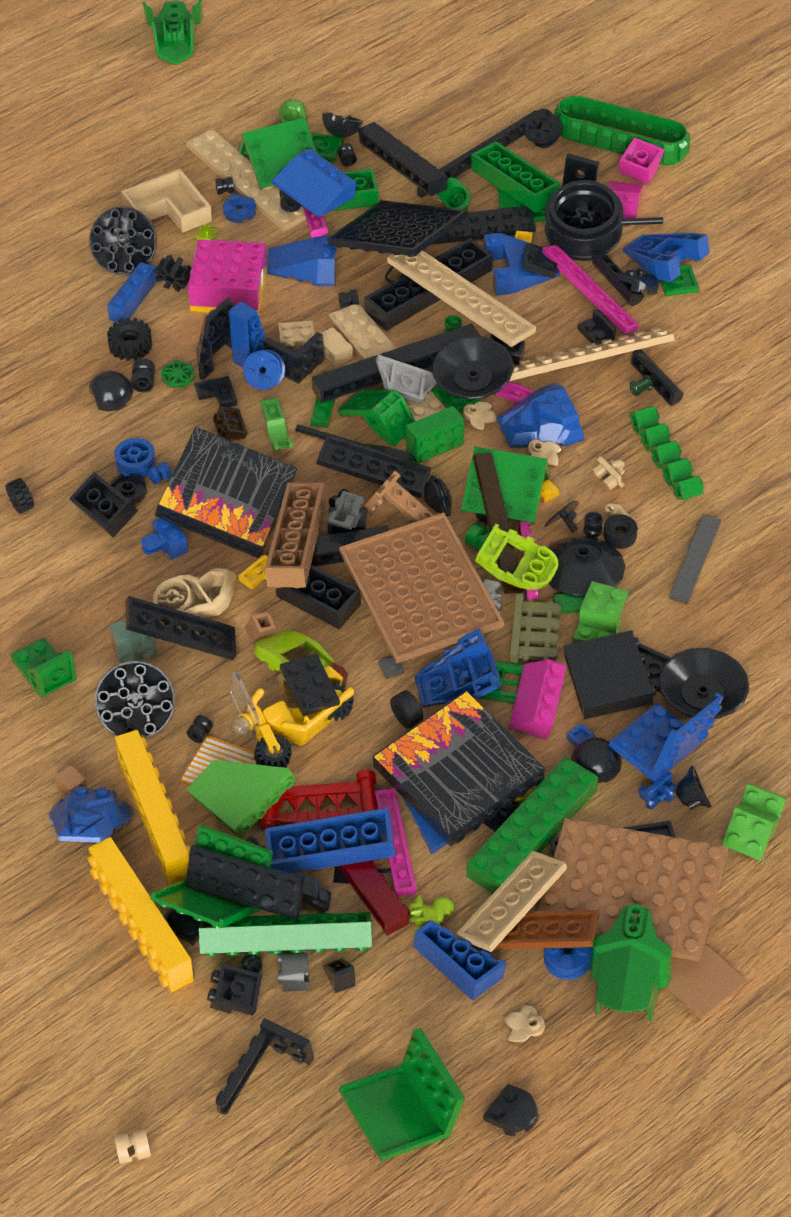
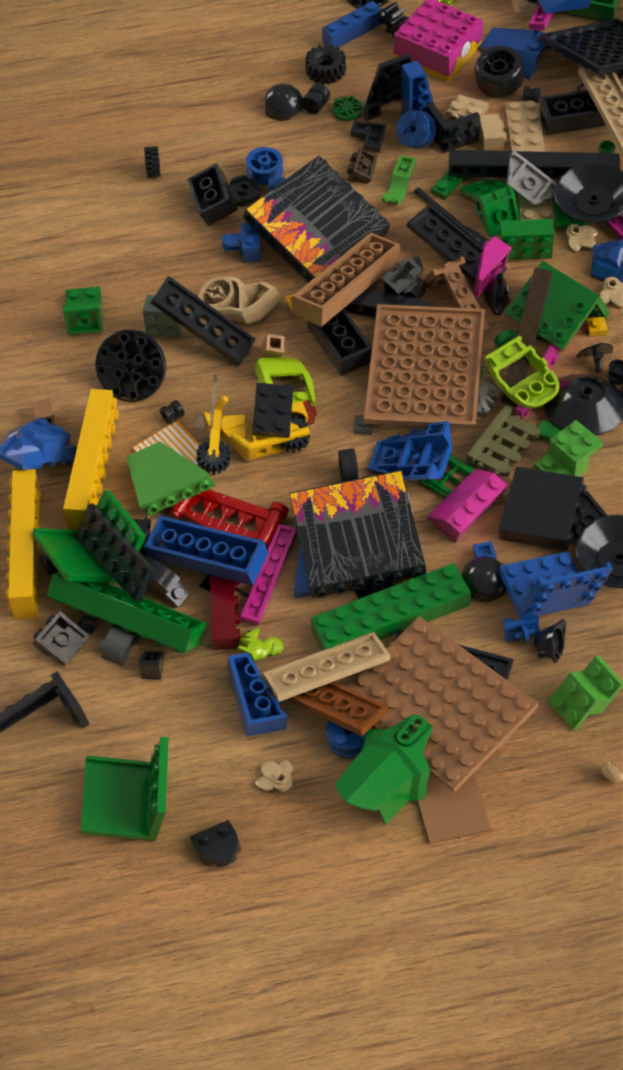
camera: 30 degrees right, 5 degrees up
none -> dark pink slope [473,236,511,299]
none -> black wheel [475,46,525,97]

